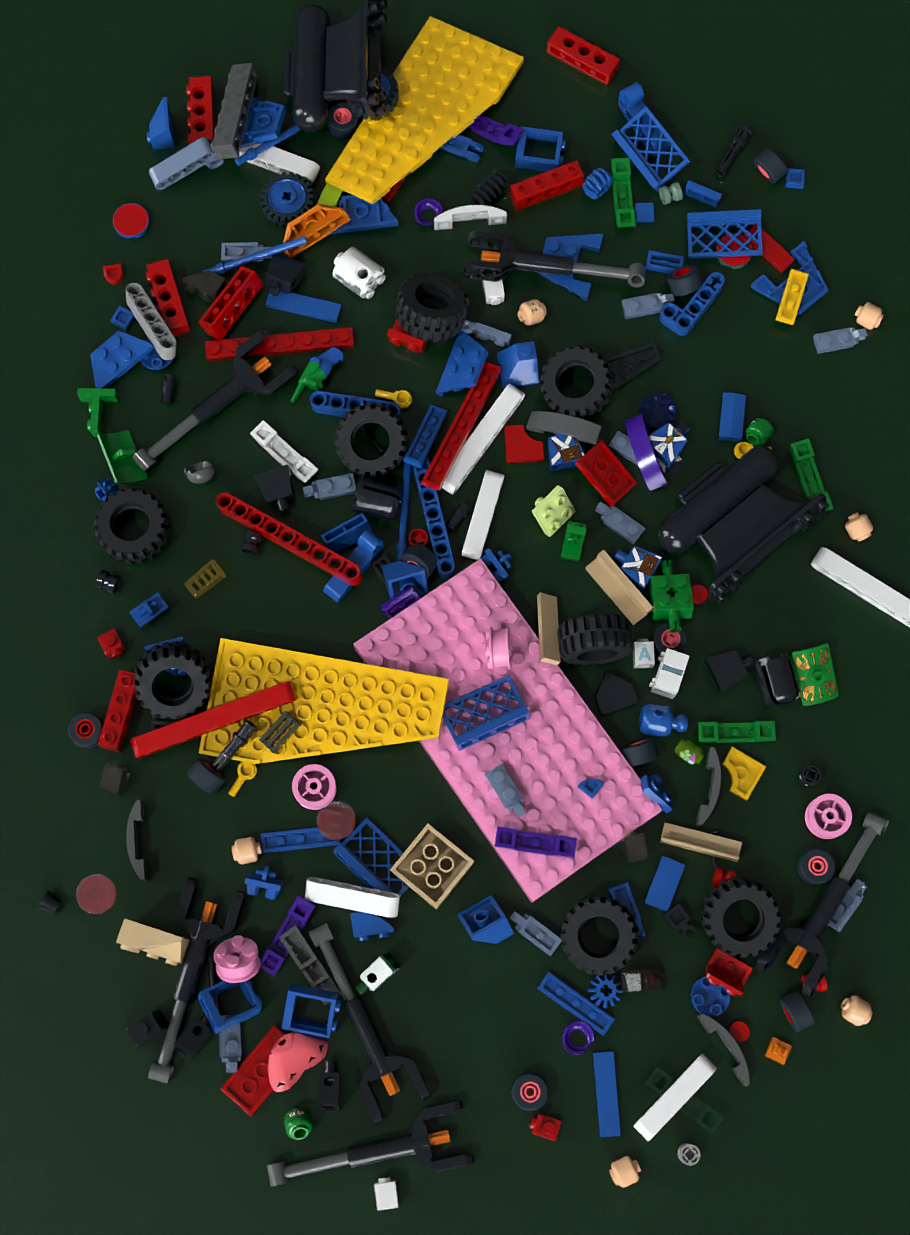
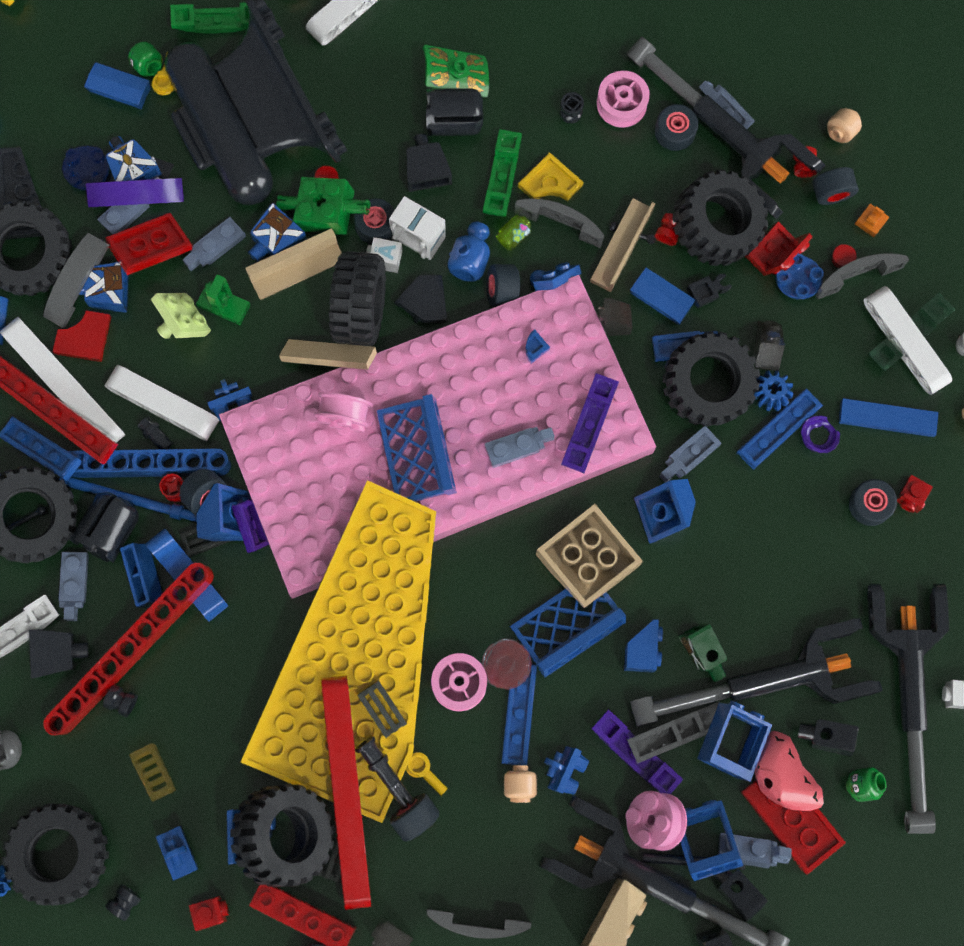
camera: 80 degrees left, 0 degrees up
white beam [305,877,400,917] -> none

